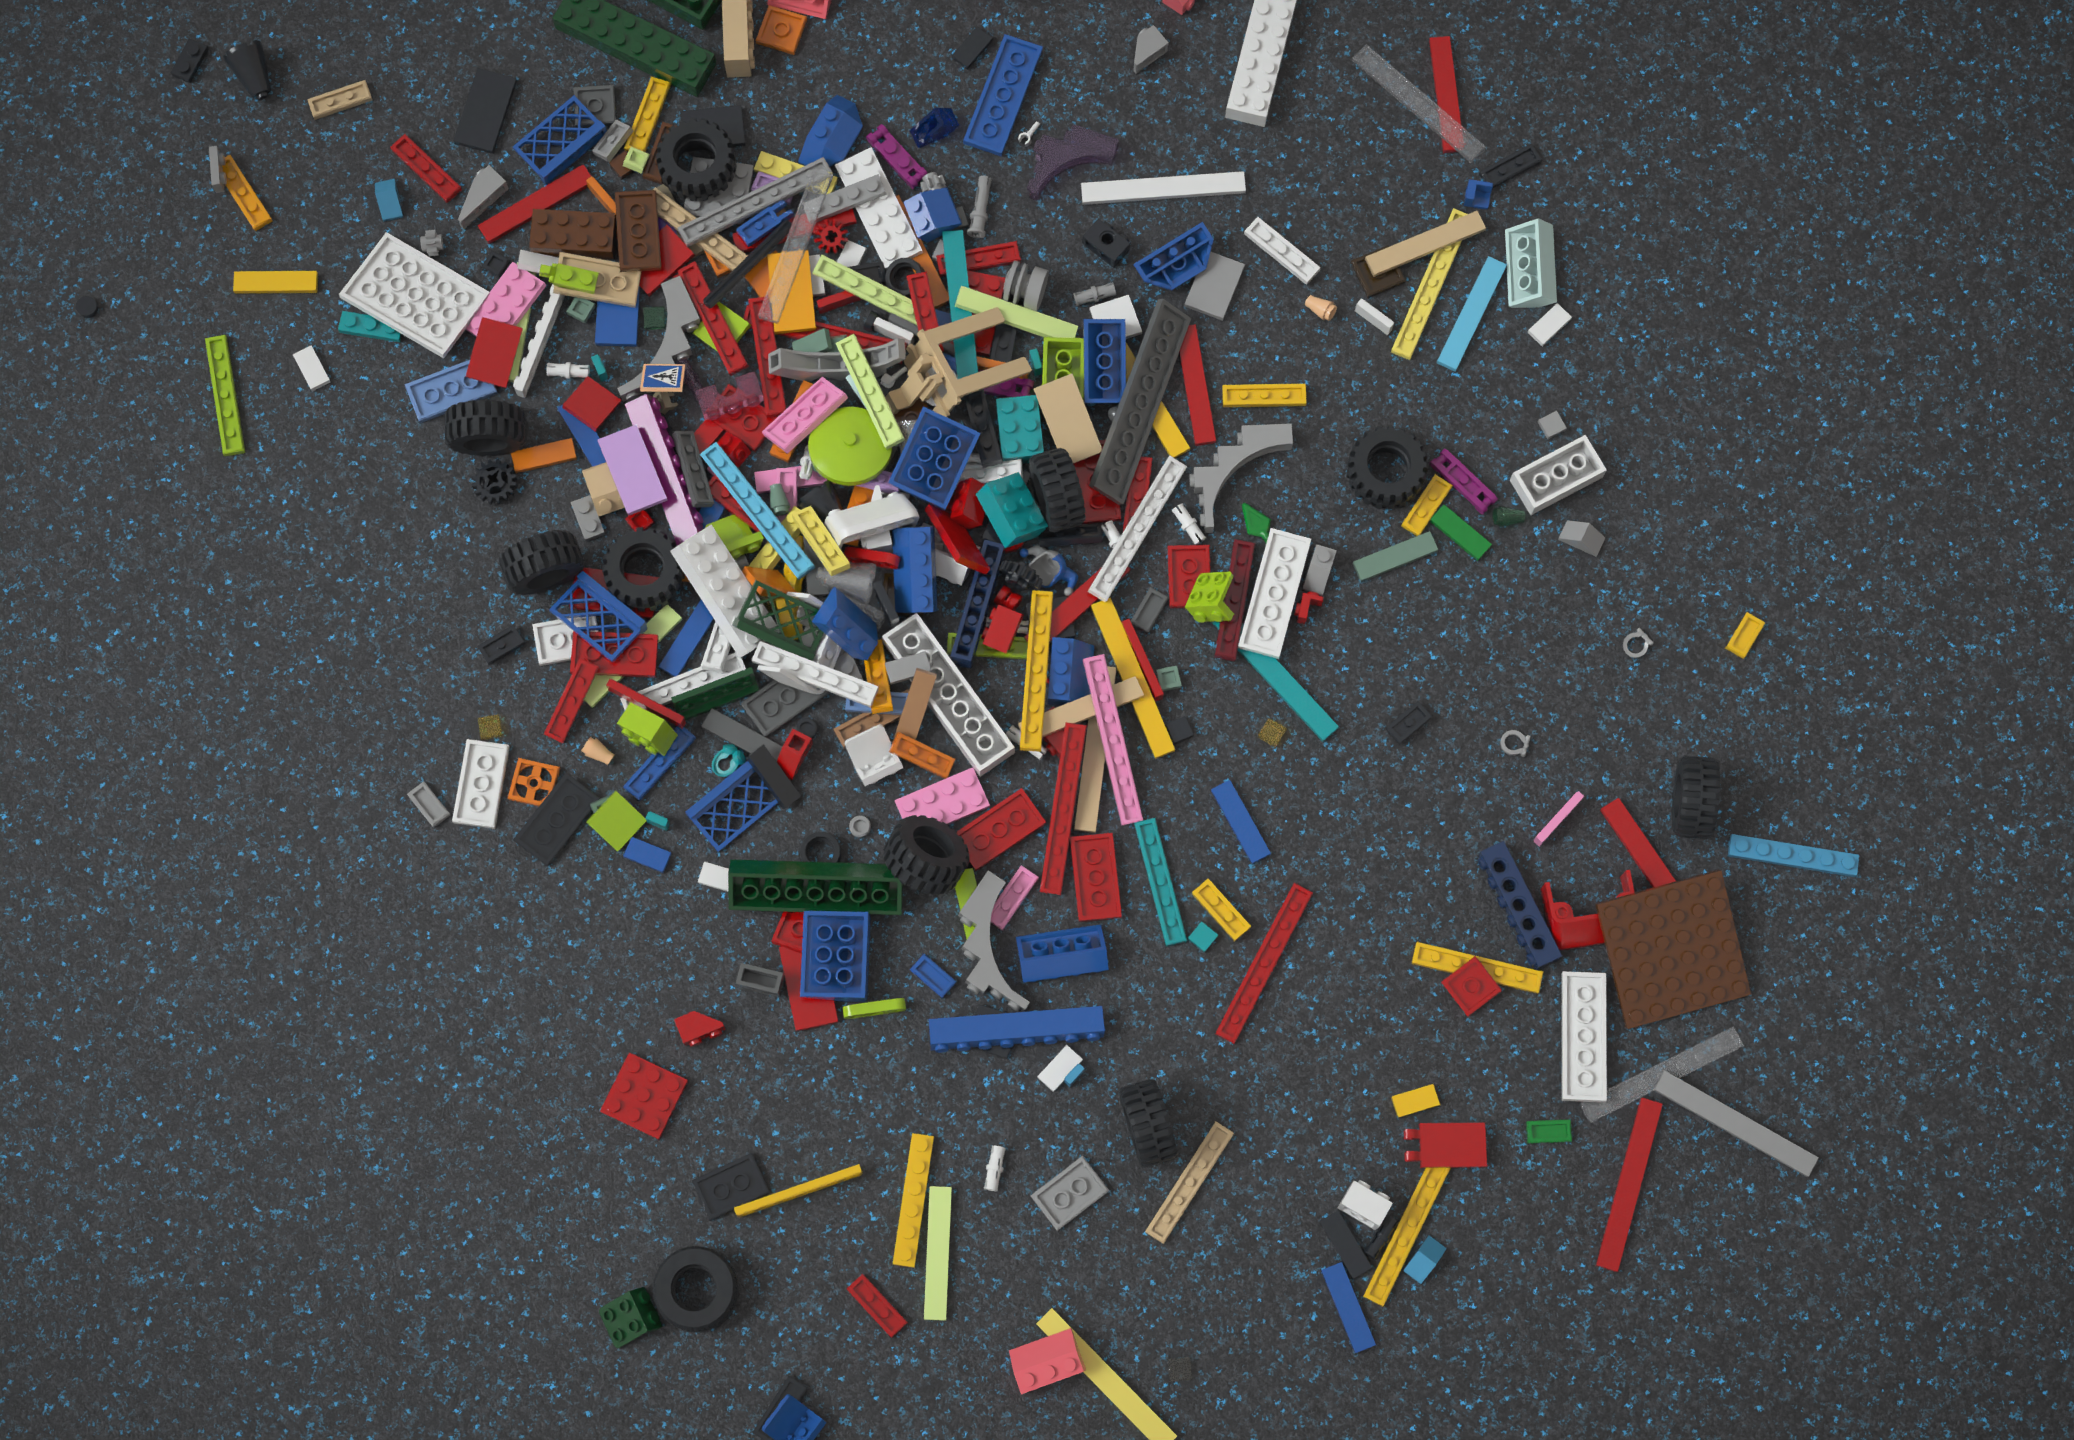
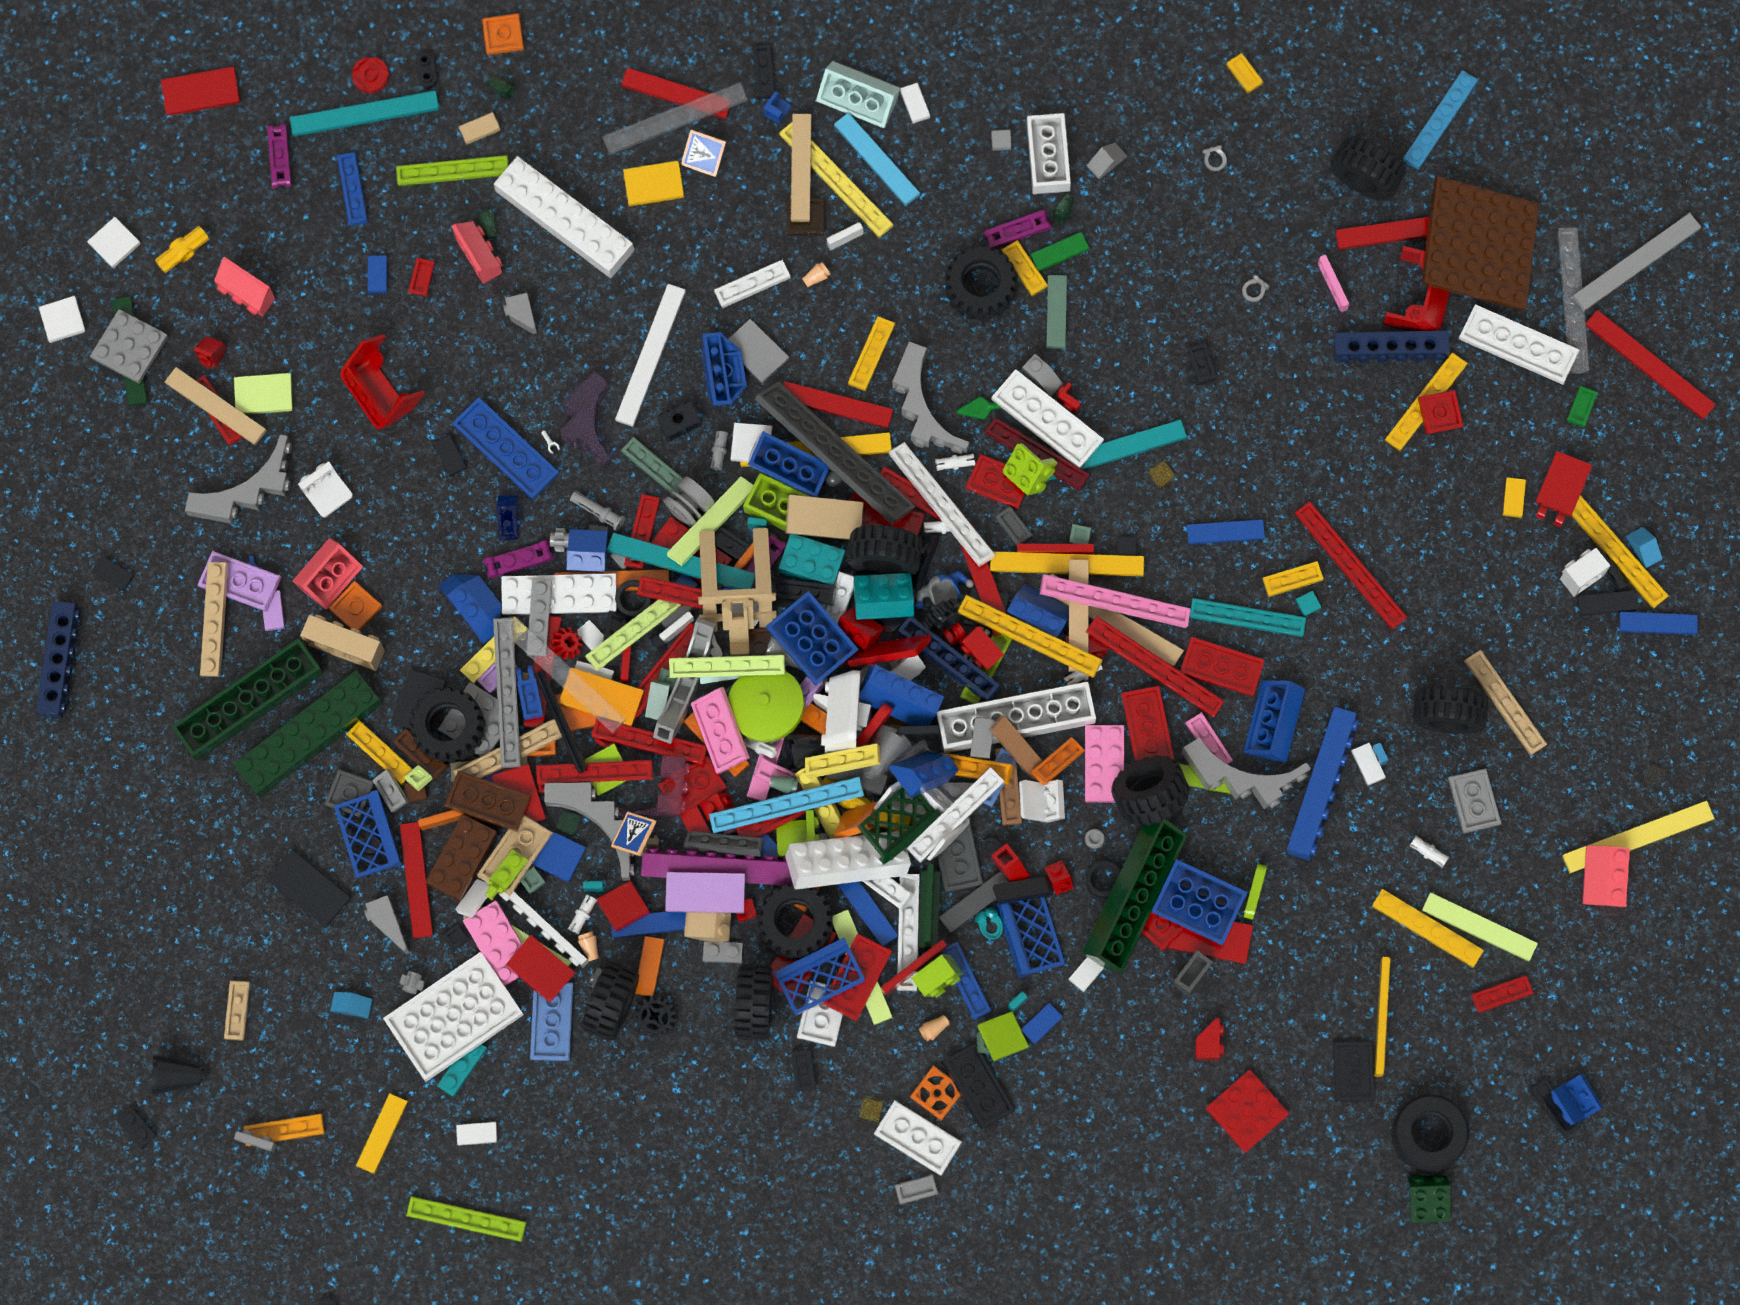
camera: 60 degrees left, 0 degrees up
red tile [390,134,462,203] -> none
red tile [544,657,600,743] -> none
blue tile [910,954,957,999] -> none
none -> light nougat cone [578,931,599,962]
none -> sand green tile [621,437,683,494]
none -> yellow tile [623,161,684,206]
none -> piece [681,129,726,177]
none -> red bracket [1044,860,1073,895]

